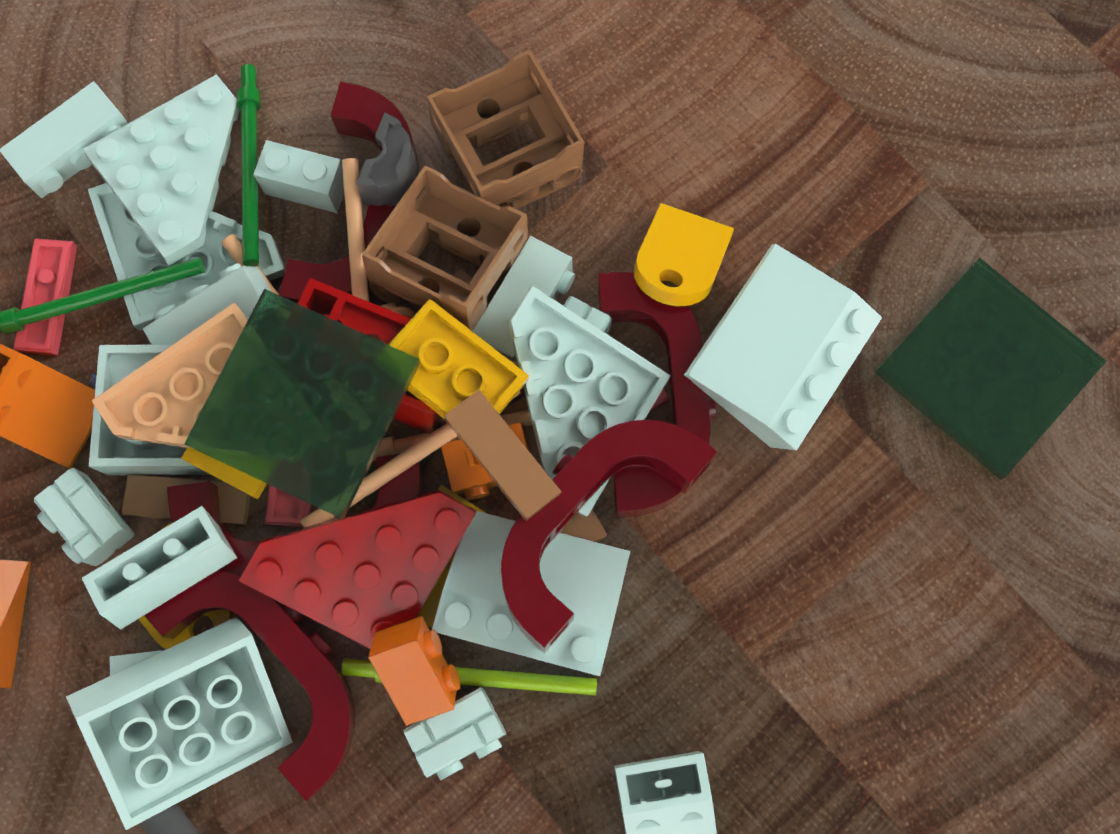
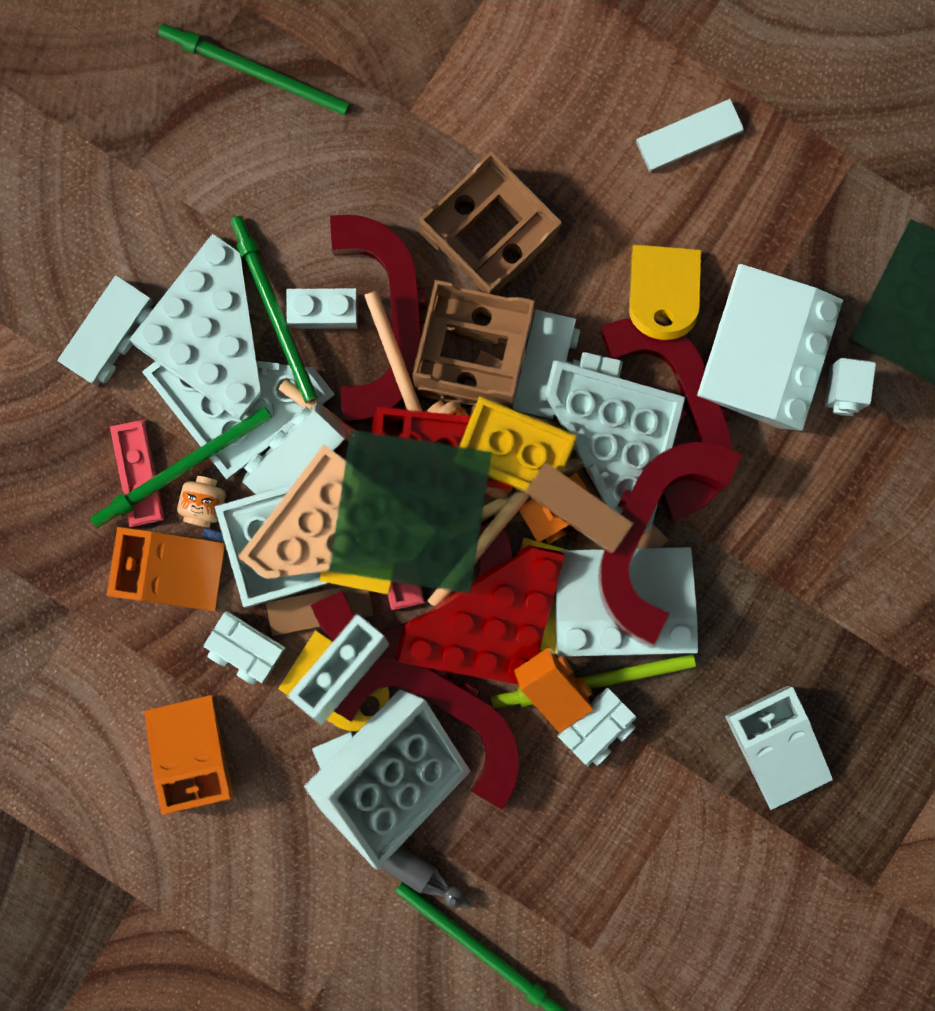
camera: 20 degrees left, 10 degrees up
dark grey cylinder [356,112,418,207] -> none
none -> light nougat head [177,476,226,528]
none -> light aqua tile [636,99,744,172]
none -> light aqua brick [824,358,876,416]

